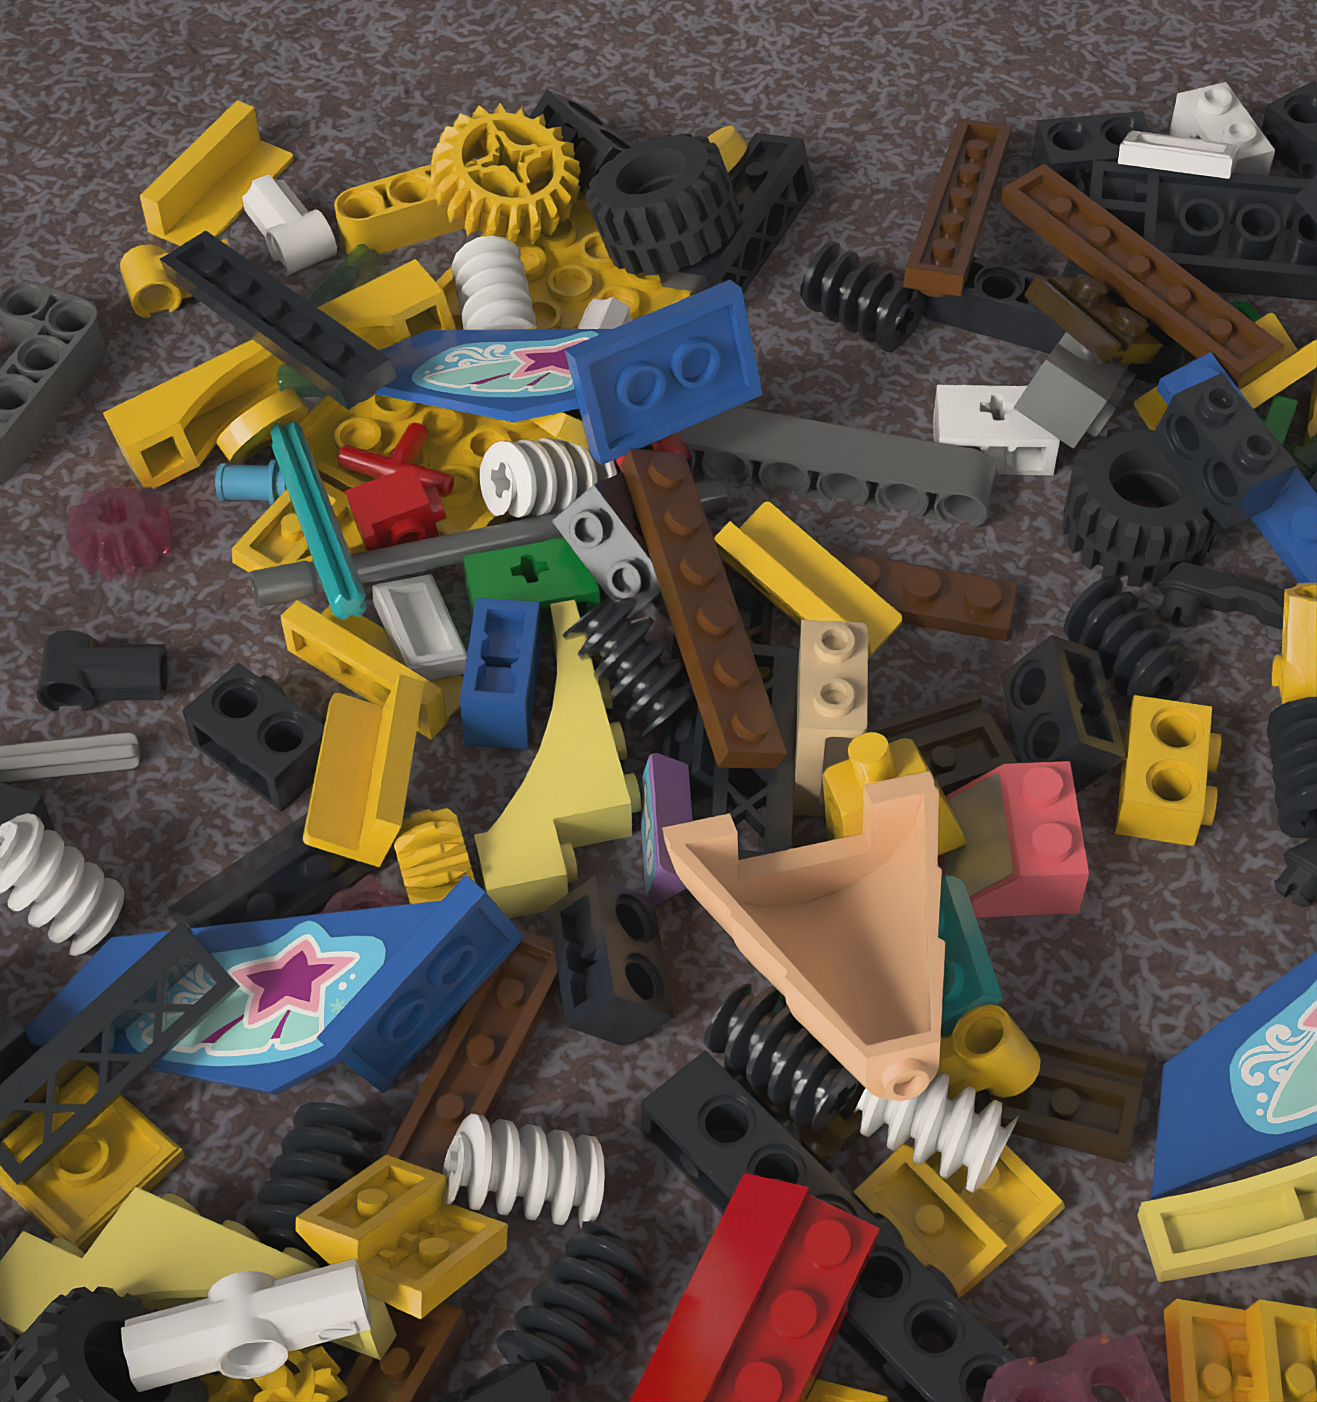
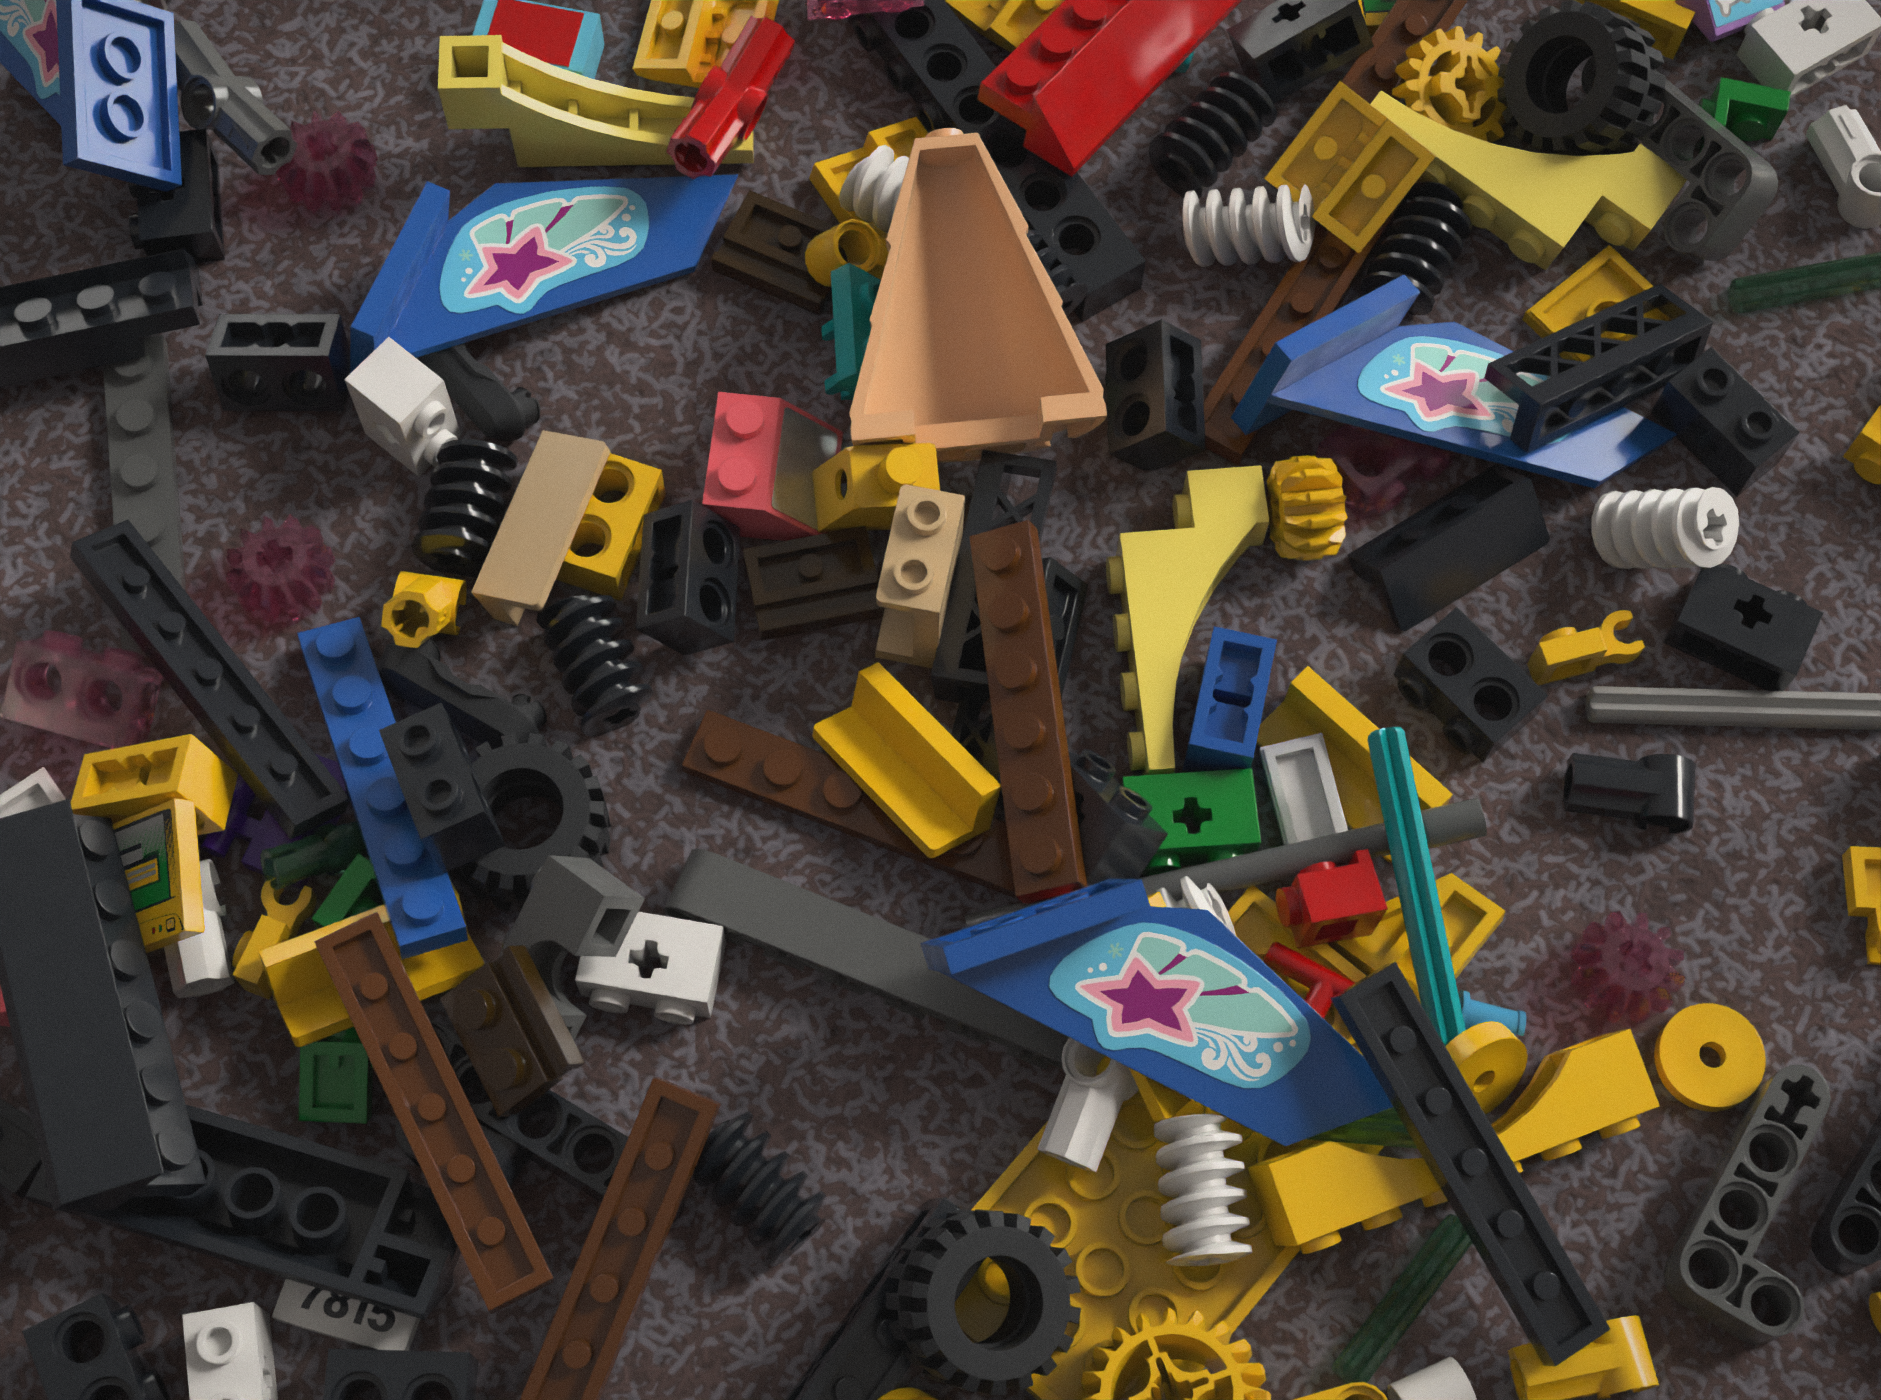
camera: 175 degrees left, 15 degrees up
white piece [121,1259,372,1392] -> none
yellow panel [303,674,424,867] -> none
black piece [562,595,694,737] -> none
medium lavender slope [639,753,693,905] -> none
white tile [1118,131,1239,179] -> none
none -> tan panel [471,430,610,626]
none -> red piece [666,16,795,179]
none -> yellow plate [1527,610,1645,686]
none -> yellow piece [1654,1003,1766,1112]

